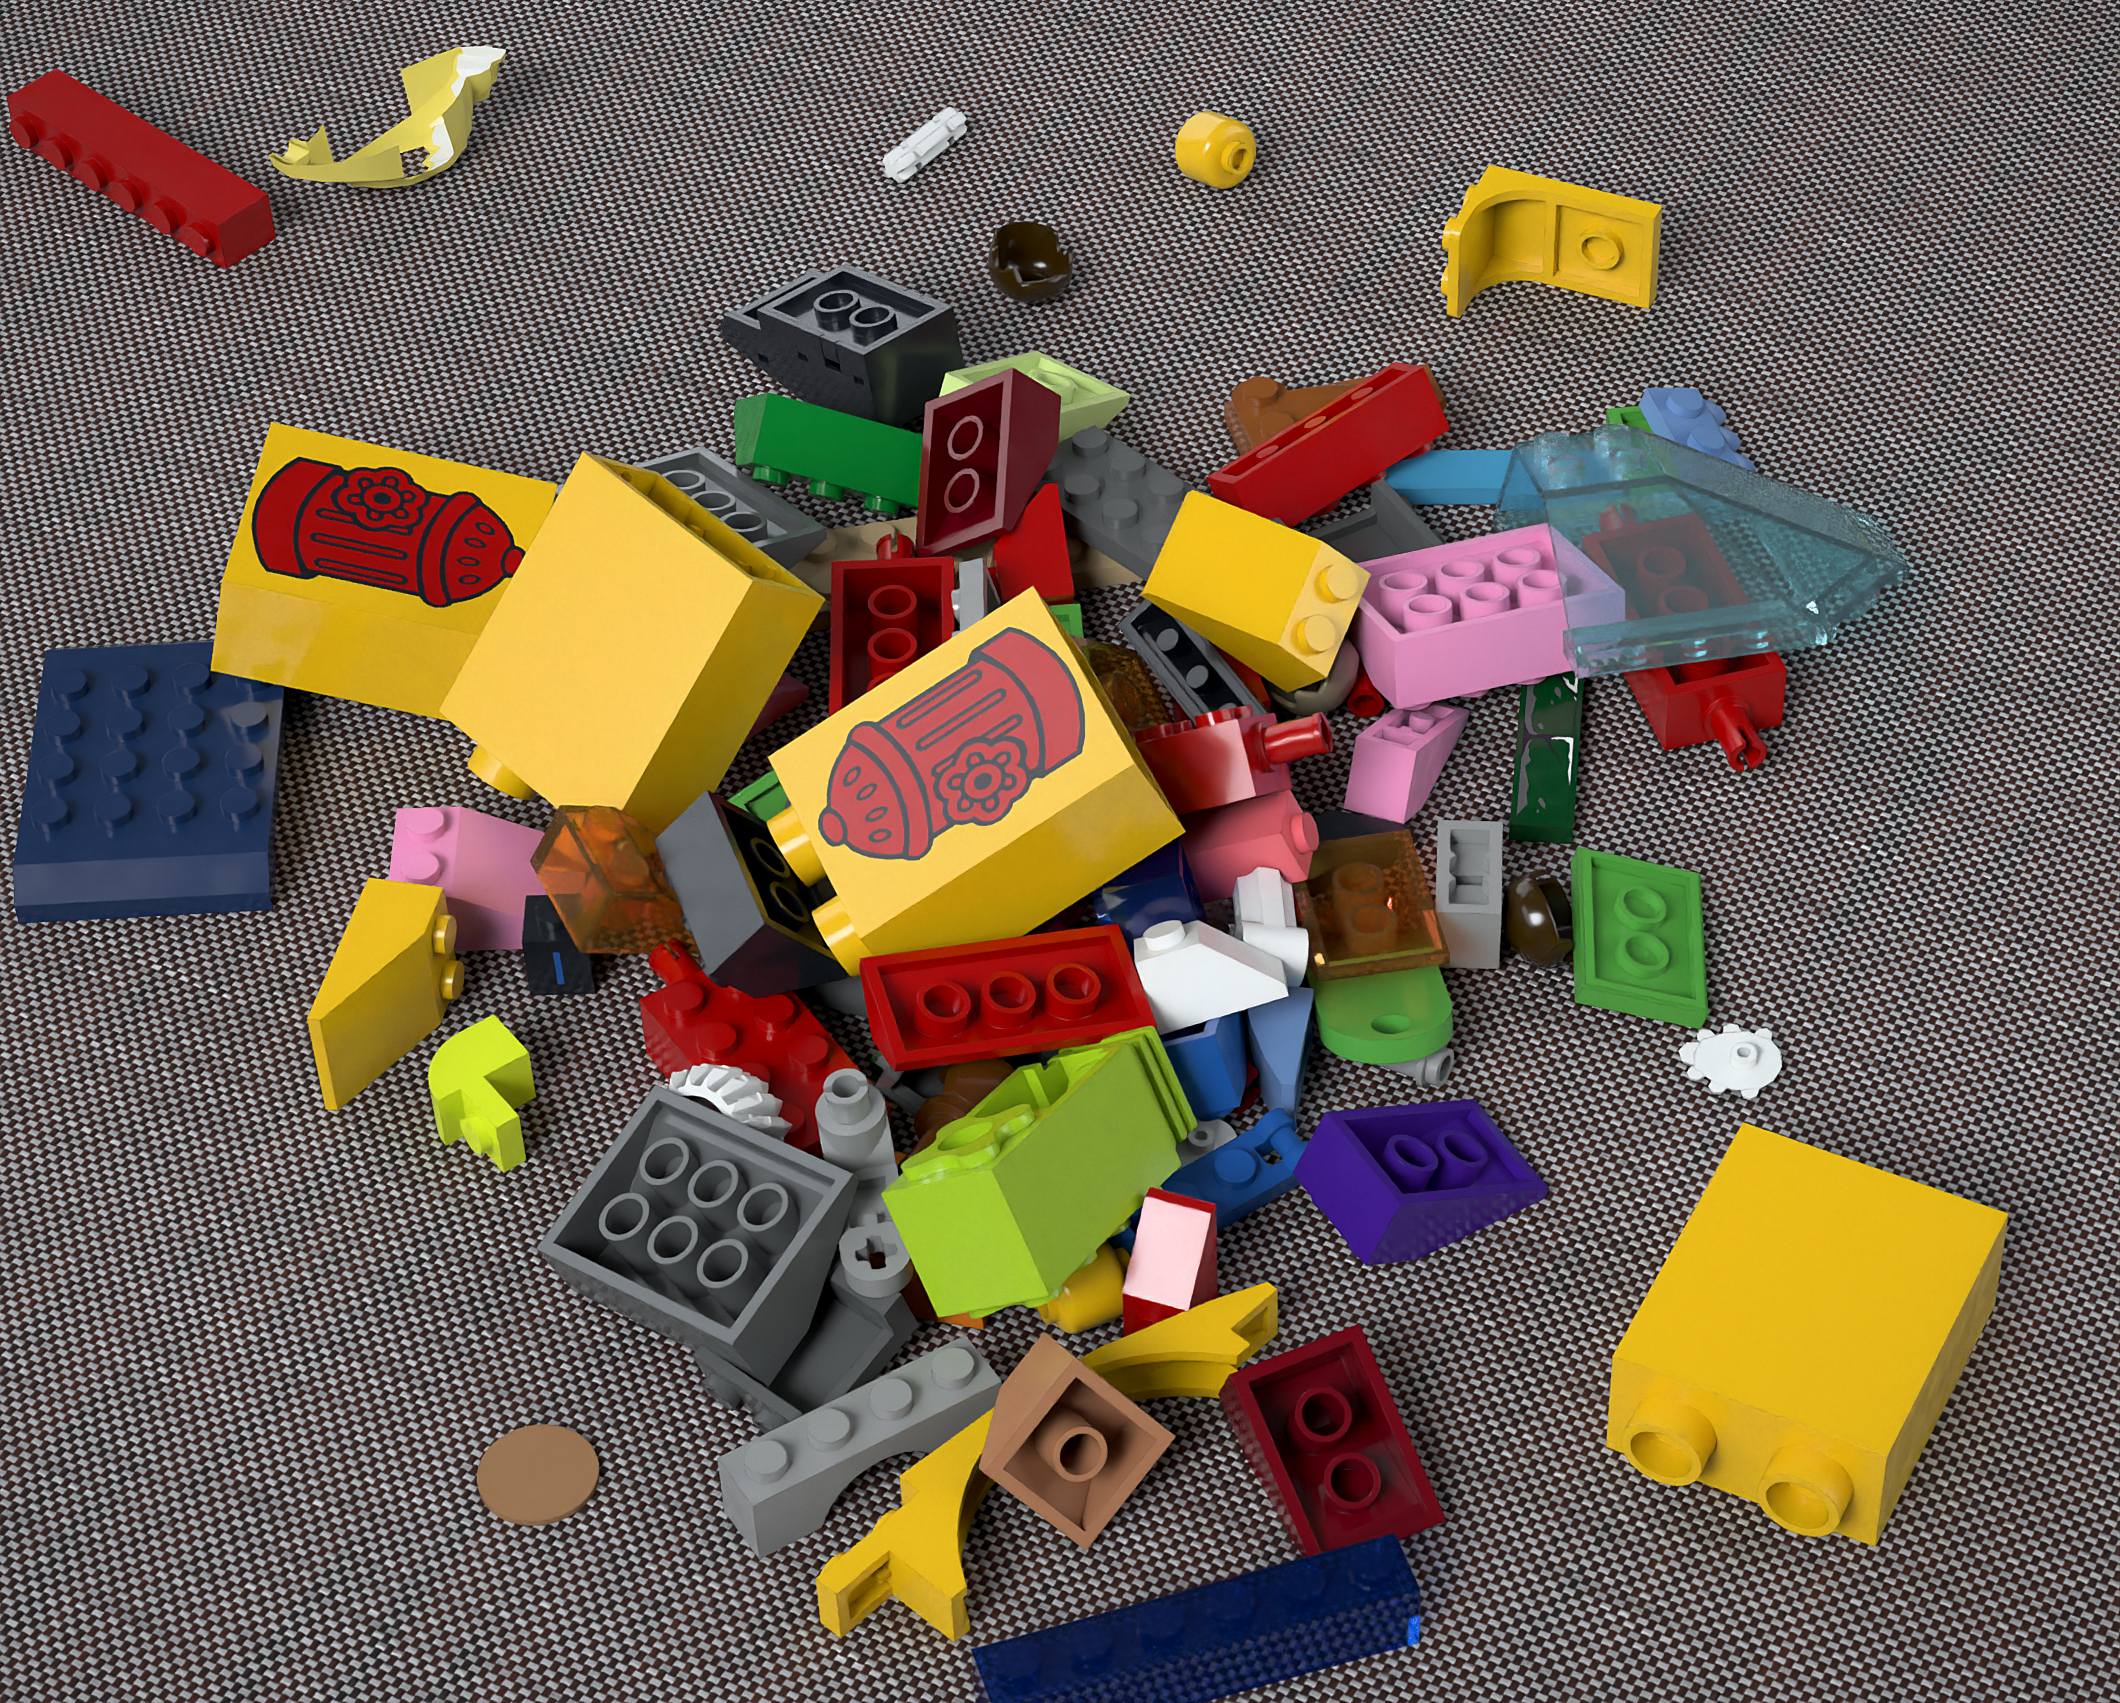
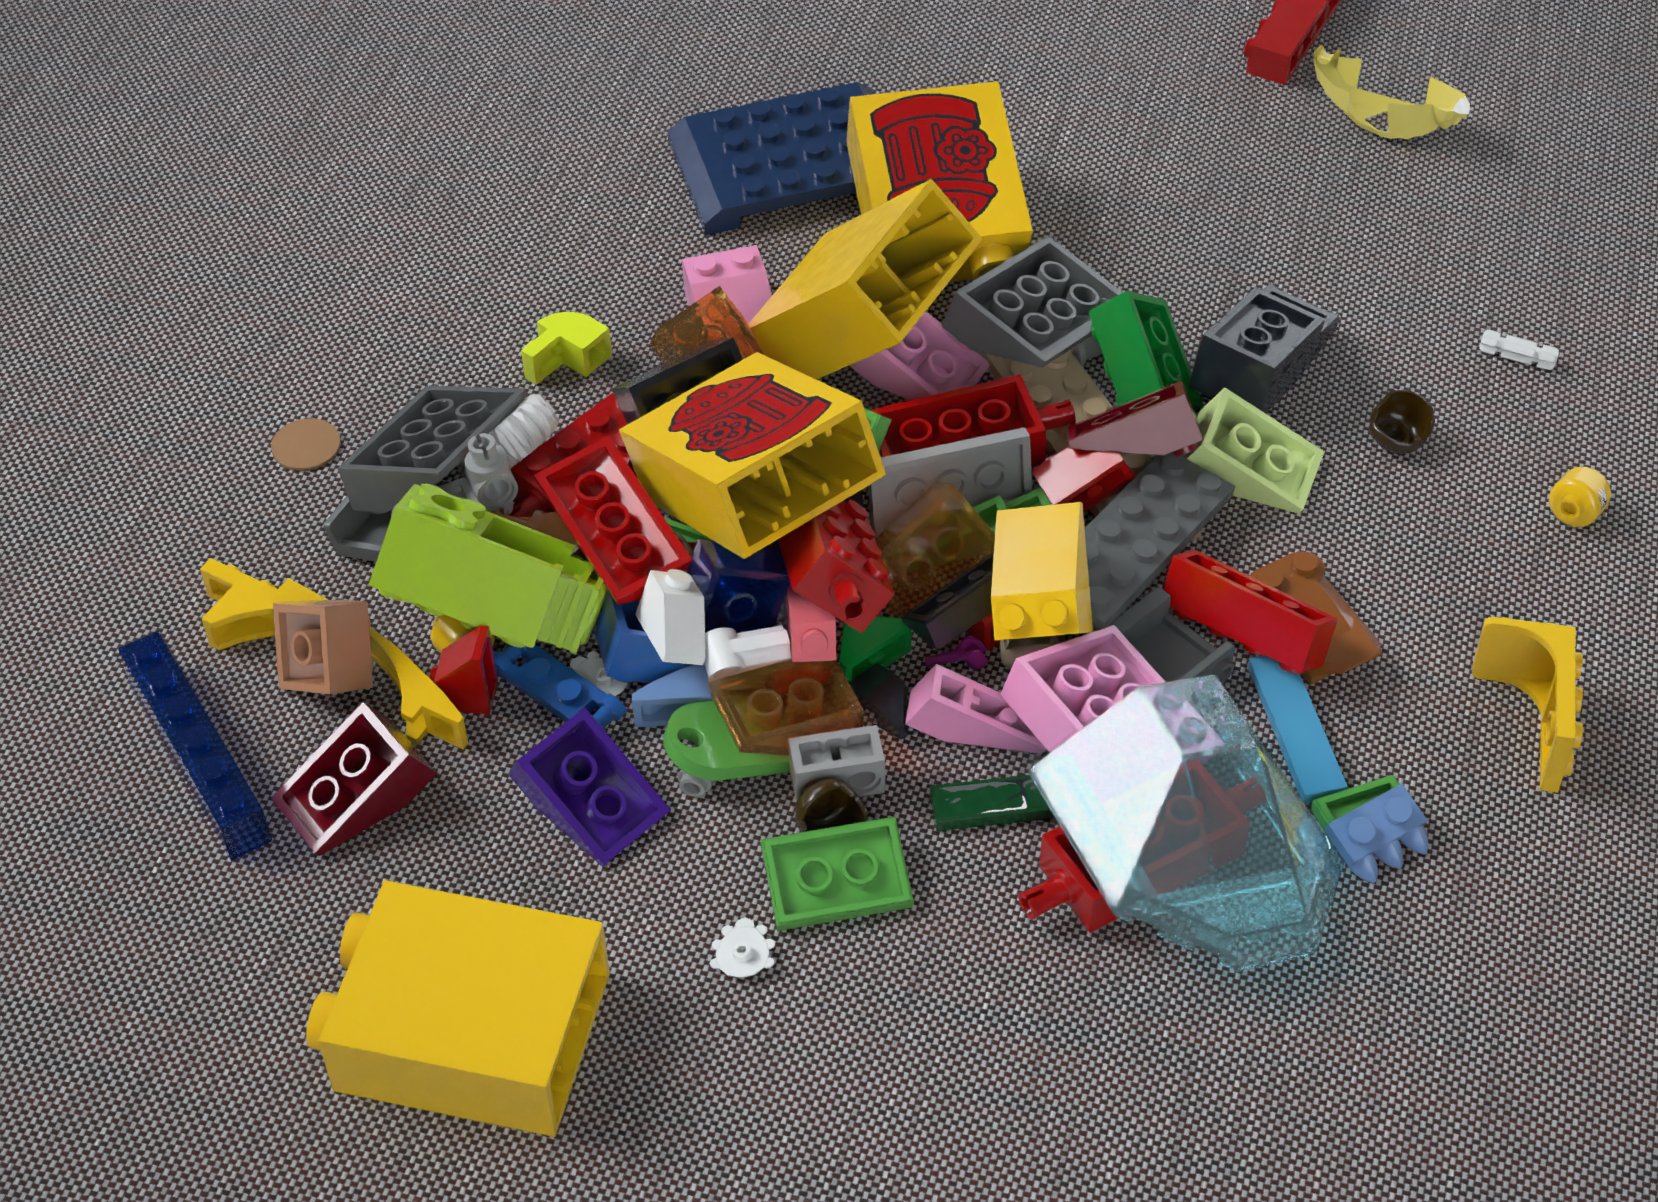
camera: 75 degrees right, 5 degrees up
yellow slope [307,878,464,1111] -> none
light grey arch [717,1335,1002,1559] -> none

